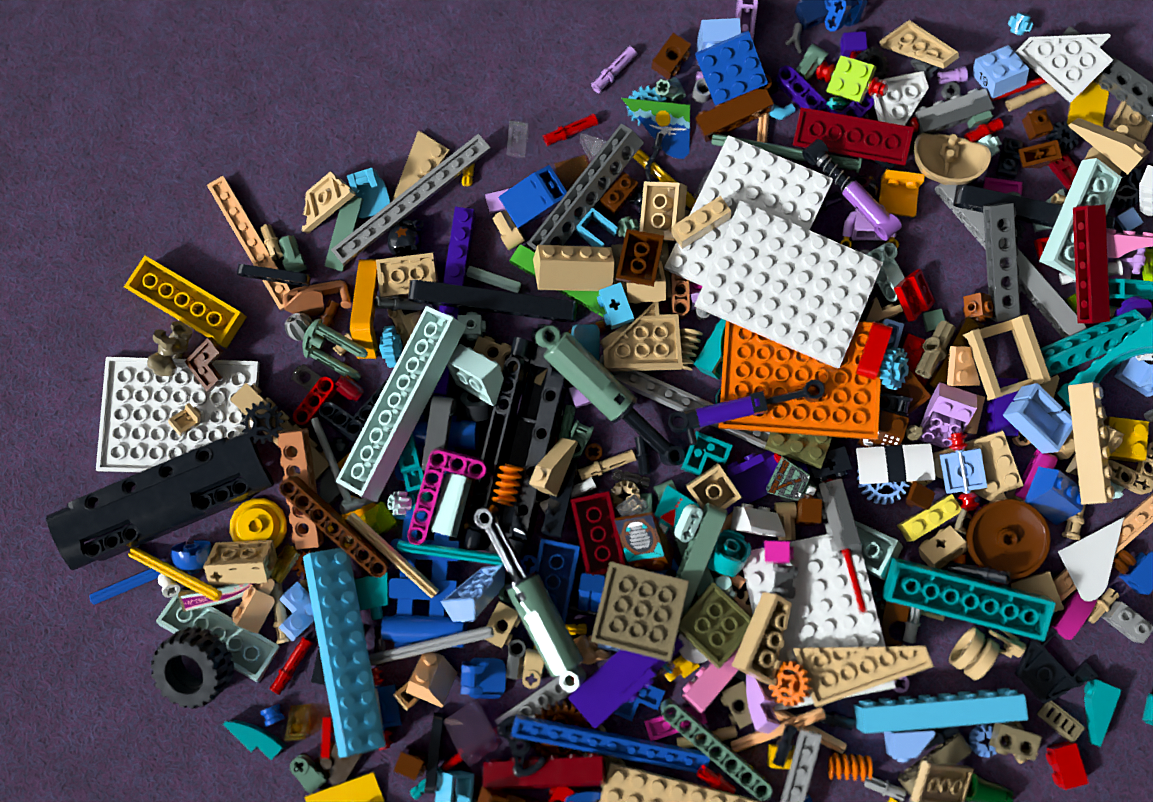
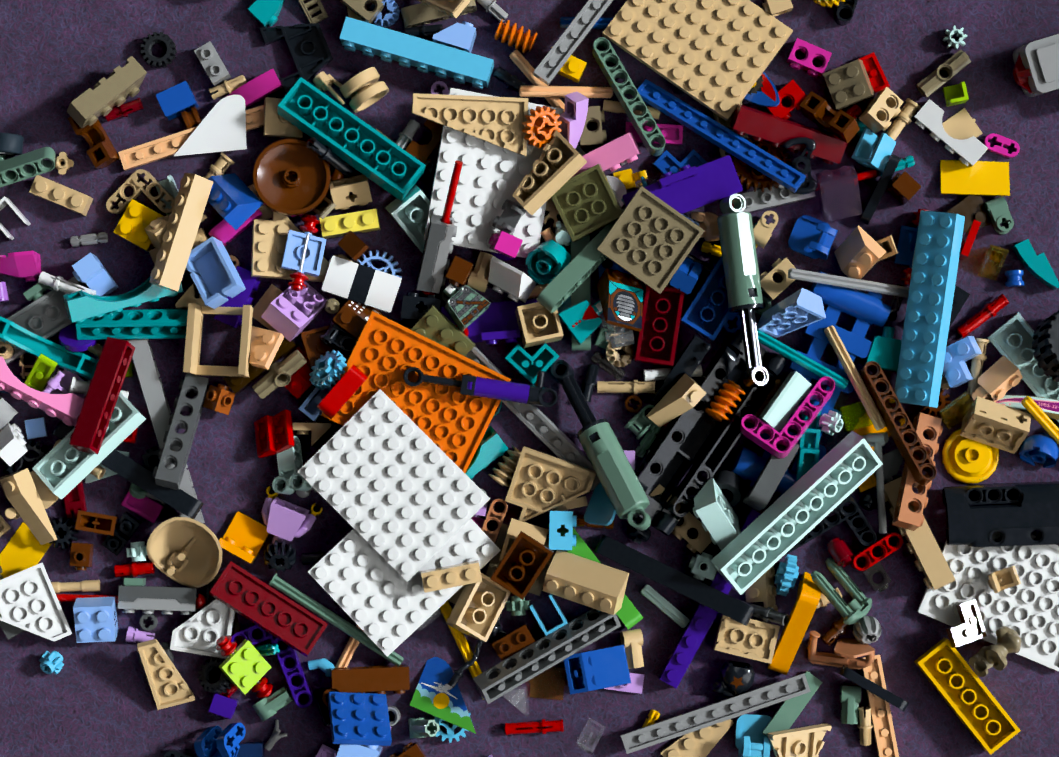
camera: 160 degrees left, 5 degrees up
black gear [240,401,285,444] -> none
dark grey piece [506,638,527,679] -> none
light aqua beam [675,504,703,542] -> none
red pin [697,765,736,794] -> none
black pin [772,724,798,768] -> none
piece [802,139,902,241] -> none
sand green tile [922,309,945,332] -> none

